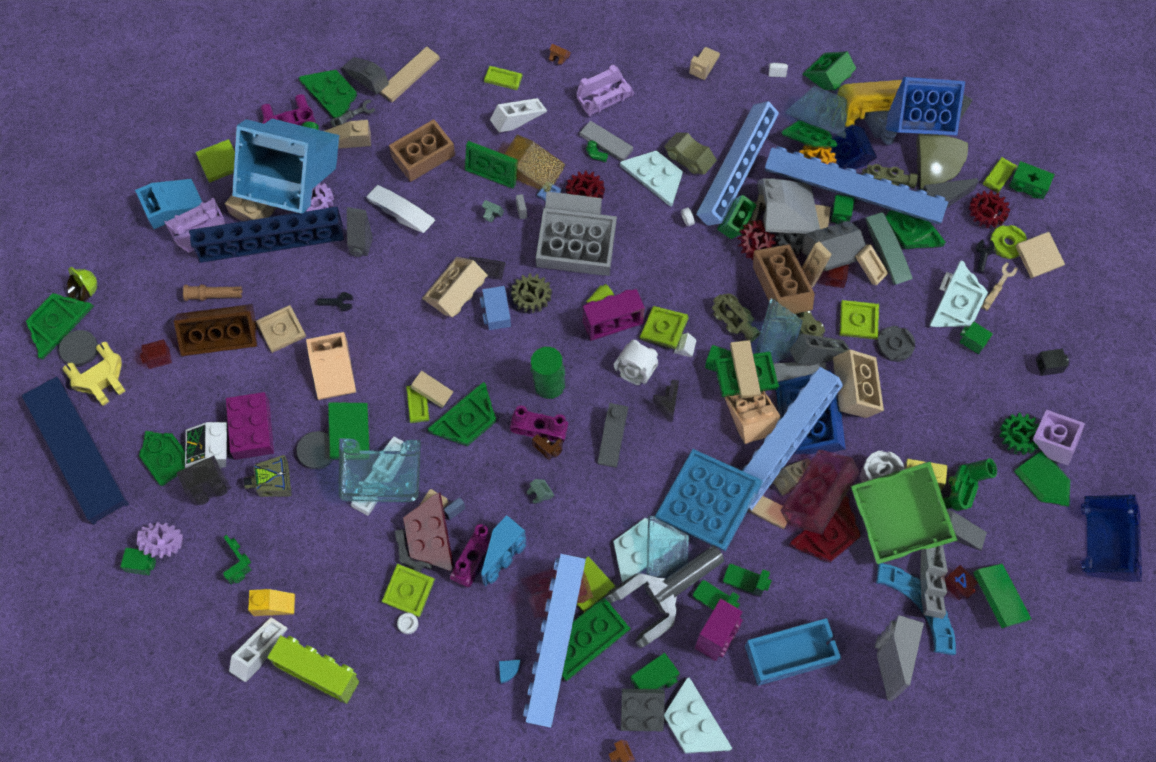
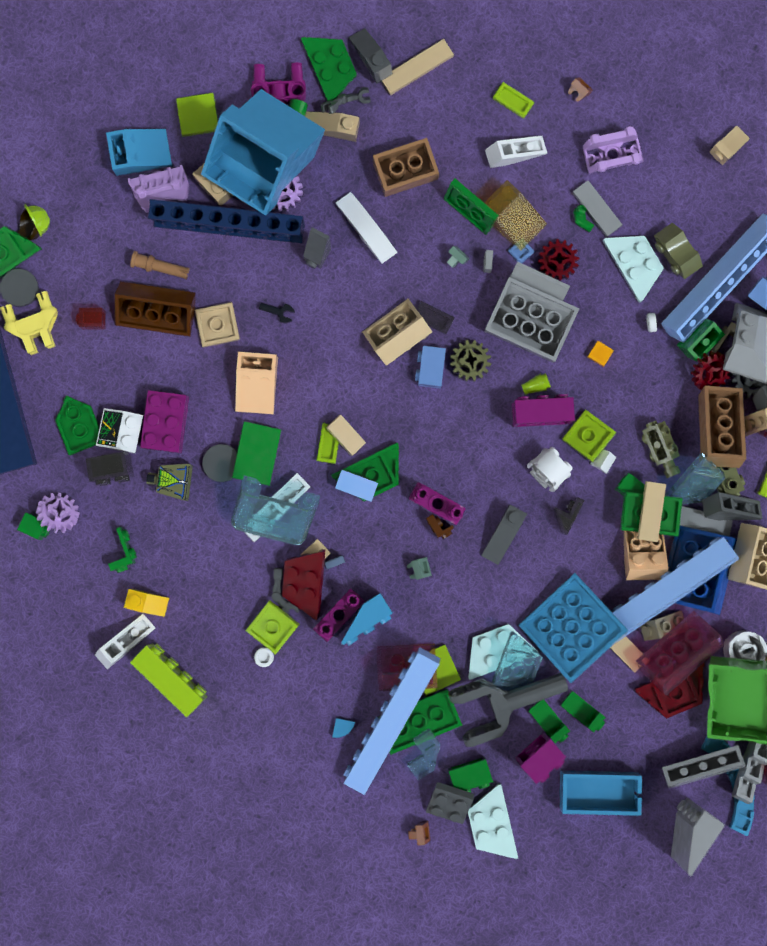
camera: 15 degrees right, 20 degrees up
green piece [531,347,565,399] -> none
none -> light blue slope [335,470,378,502]
none -> clear light blue tile [407,728,440,781]
none -> light orange tile [587,341,614,367]
none -> light grey brick [662,745,745,789]

